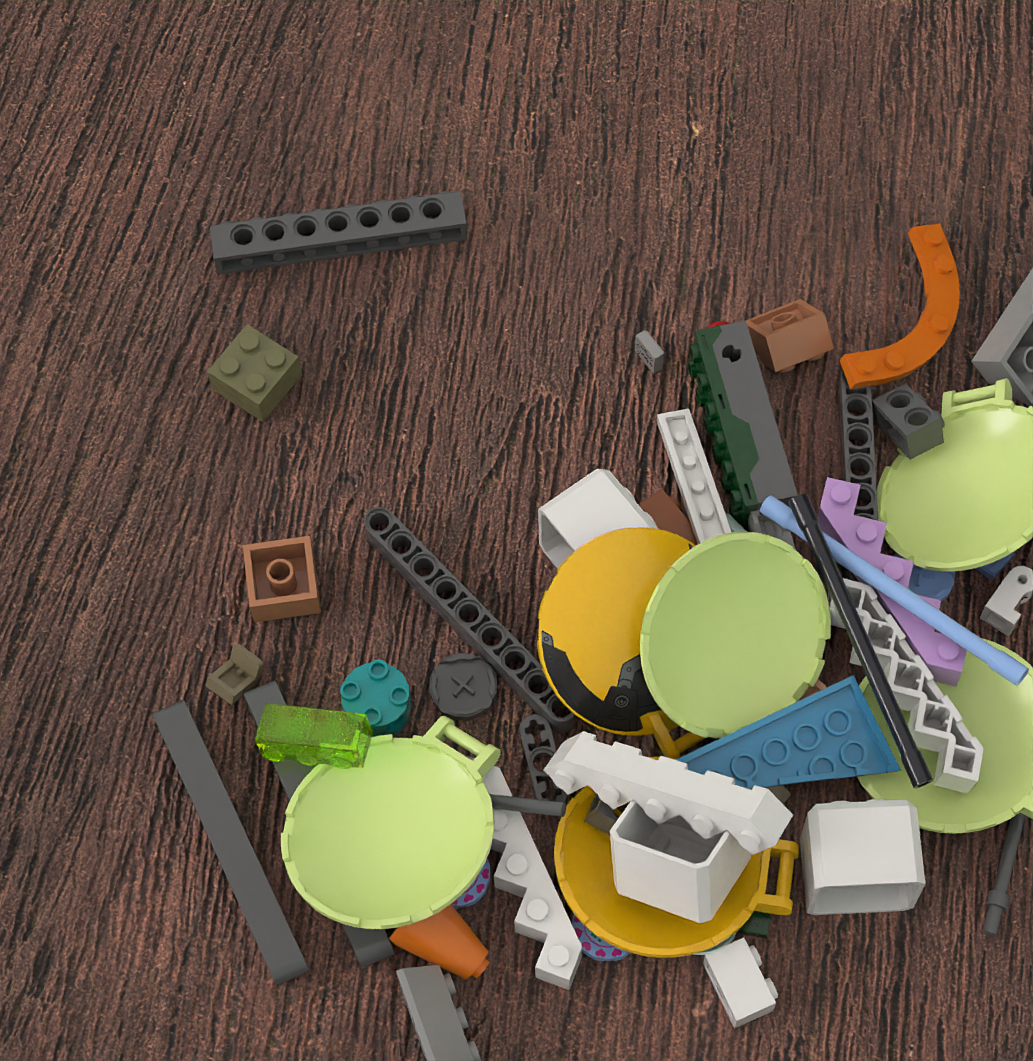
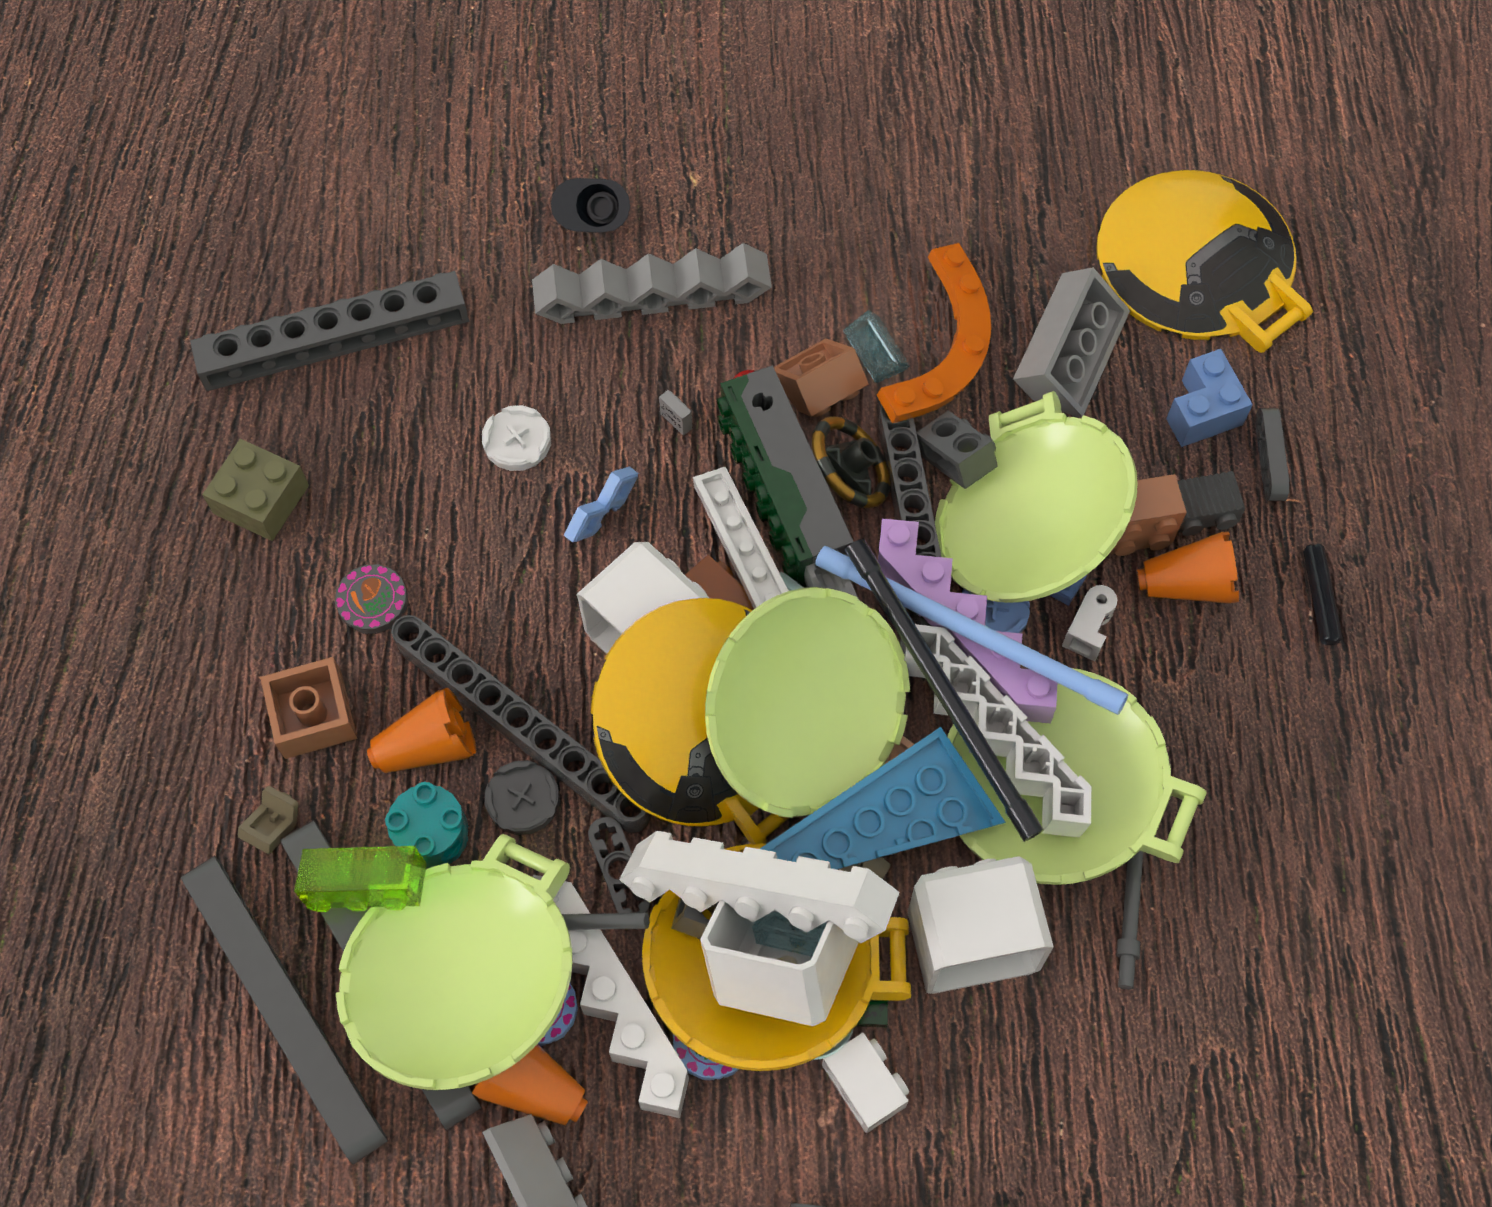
camera: 10 degrees left, 0 degrees up
none -> dark grey tile [335,564,408,634]
none -> orange cone [367,688,476,773]
none -> white tile [482,405,551,471]
none -> light grey brick [532,243,772,324]
none -> black piece [551,178,631,233]
none -> light blue tile [564,466,639,542]
none -> clear light blue slope [752,911,827,956]
none -> pearl dark grey piece [812,416,890,508]
none -> clear light blue slope [843,310,910,383]

